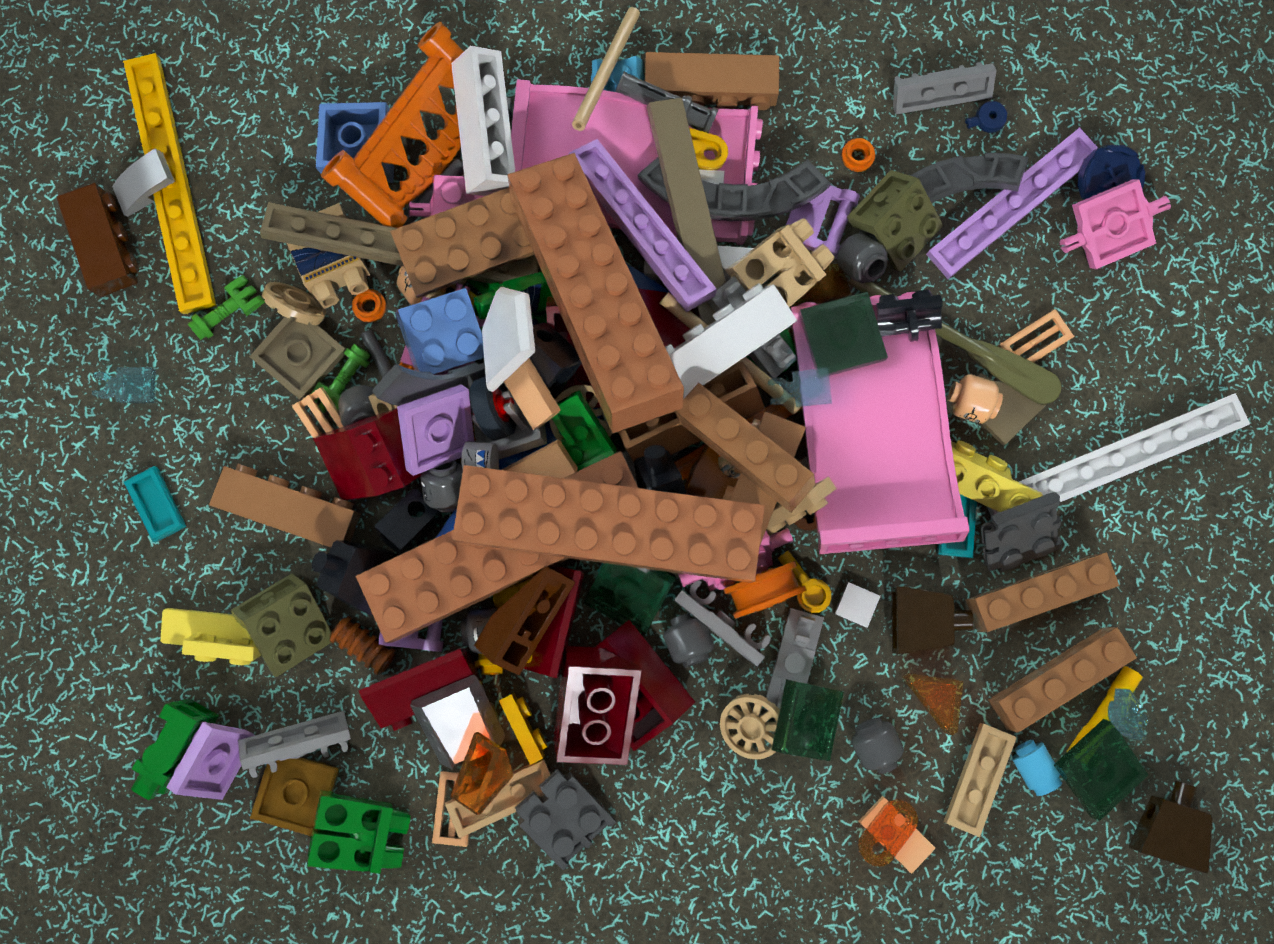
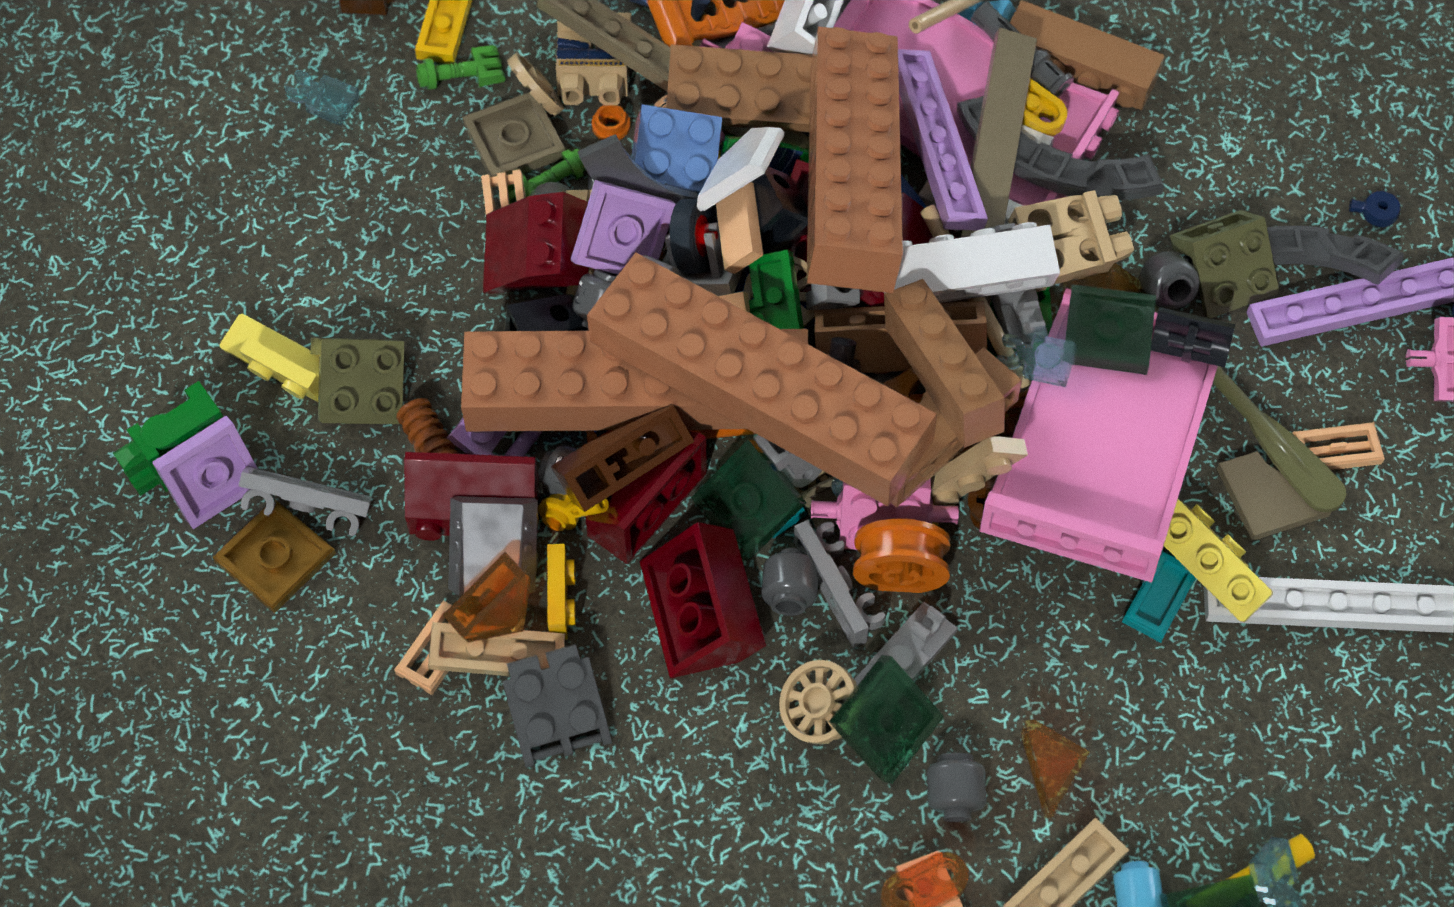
camera: 25 degrees right, 20 degrees down
teal tile [124,466,187,543] -> none
medium nougat brick [209,464,361,547] -> none
green hips [307,790,411,874] -> none
black torso [312,540,399,616] -> none
dark red slope [553,646,642,765] -> none
yellow plate [778,550,831,613] -> none
lavender plate [786,185,860,259] -> none
white tile [834,582,880,628] -> none
orange plate [841,138,875,172] -> none
dark brown torso [891,586,974,654] -> none
light grey plate [893,62,996,115] -> none
light nougat head [947,374,1003,424] -> none
medium nougat brick [965,552,1120,632] -> none
dark grey plate [981,493,1062,572] -> none
medium nougat brick [988,627,1137,733] -> none

